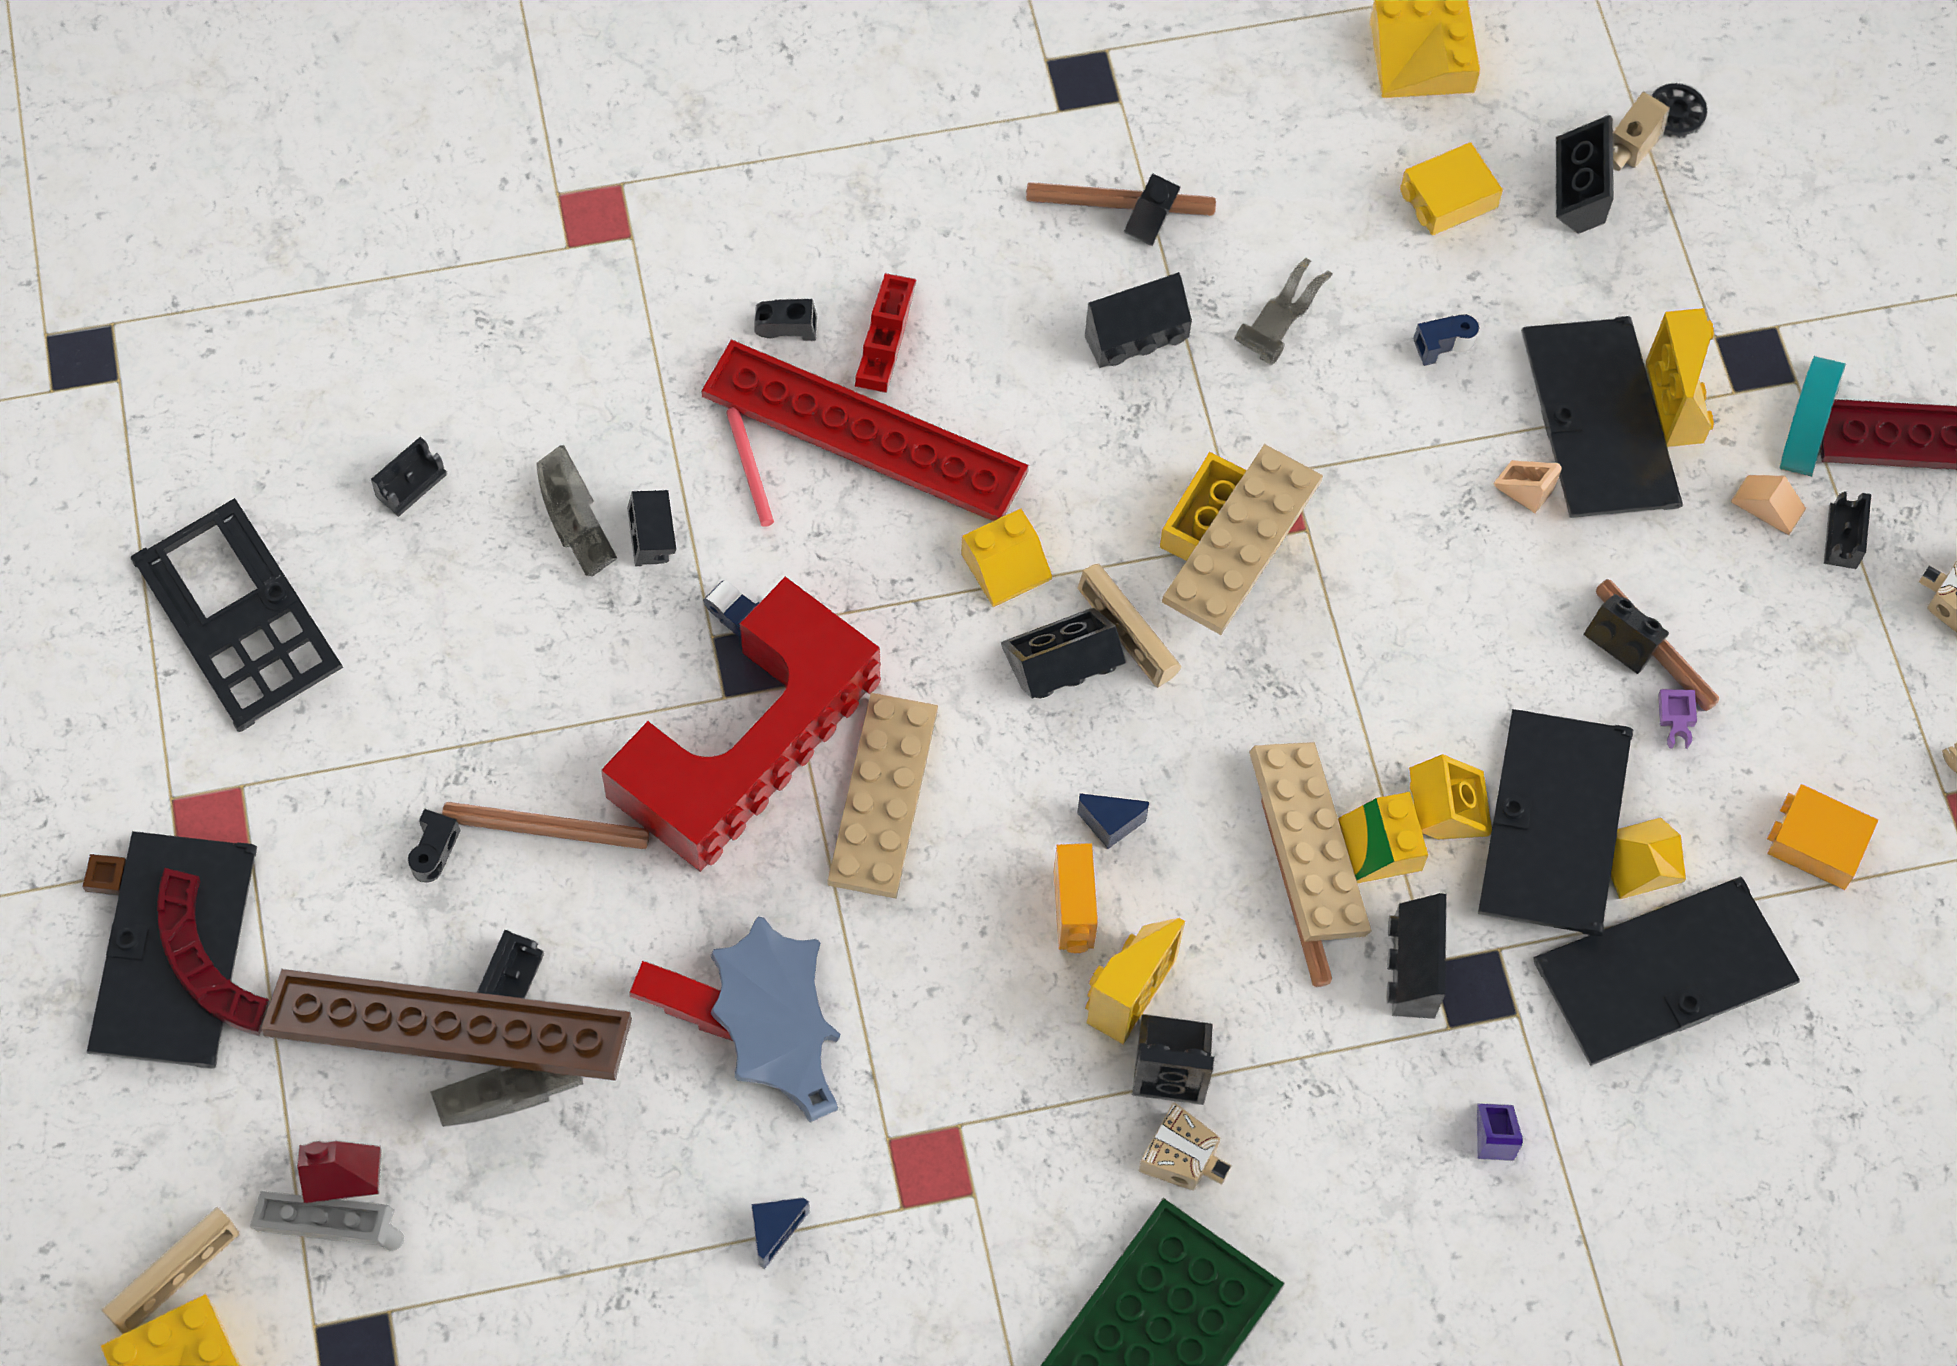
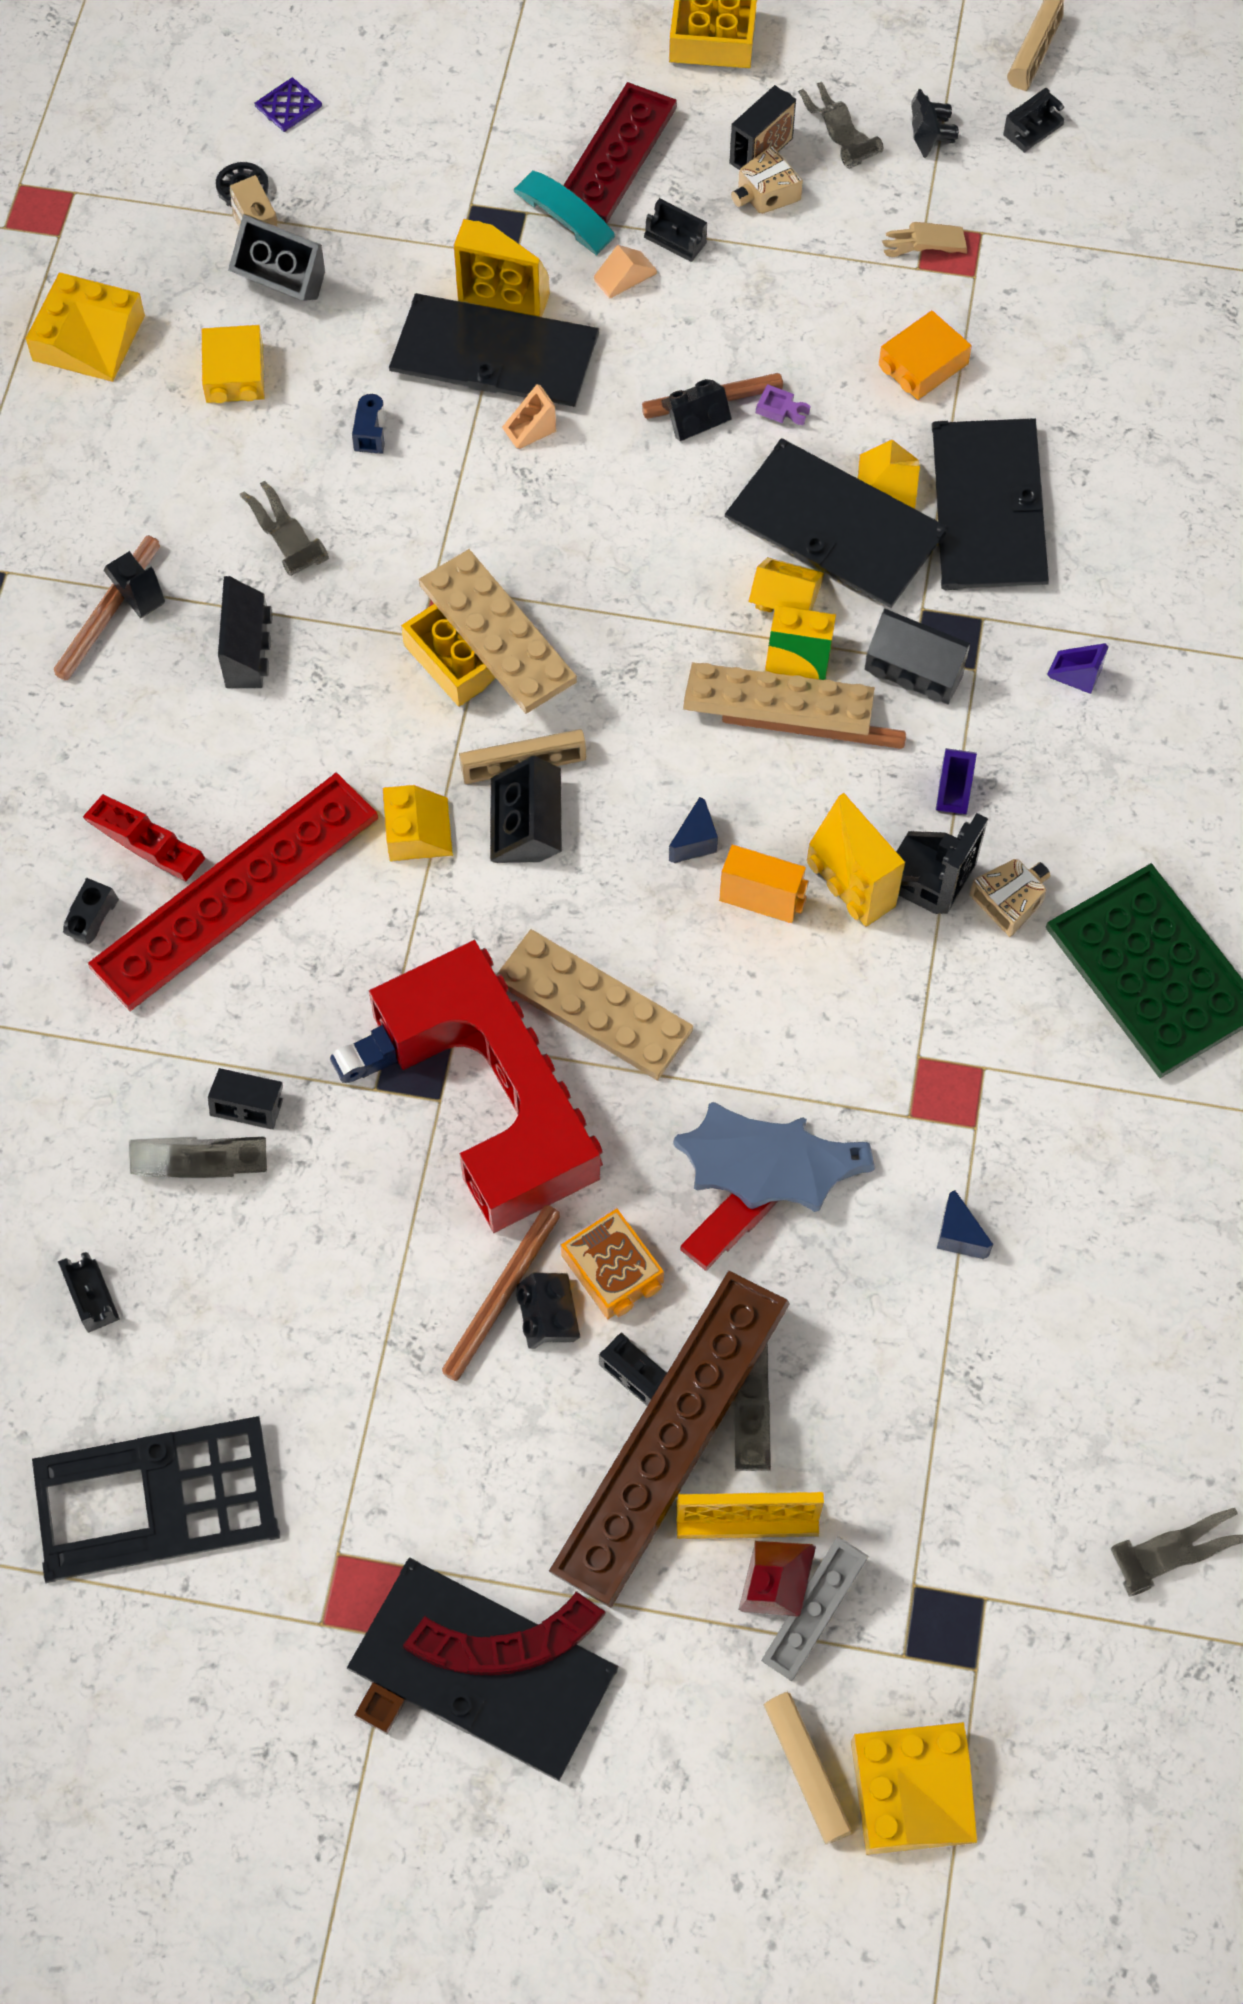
camera: 65 degrees left, 0 degrees up
black leg [408,808,461,883] -> none
coral bar [726,407,774,527] -> none
none -> dark purple window [254,77,322,132]
none -> black bracket [516,1272,580,1349]
none -> brick [561,1208,664,1320]
none -> yellow fence [676,1492,824,1539]
none -> dark purple slope [936,748,977,814]

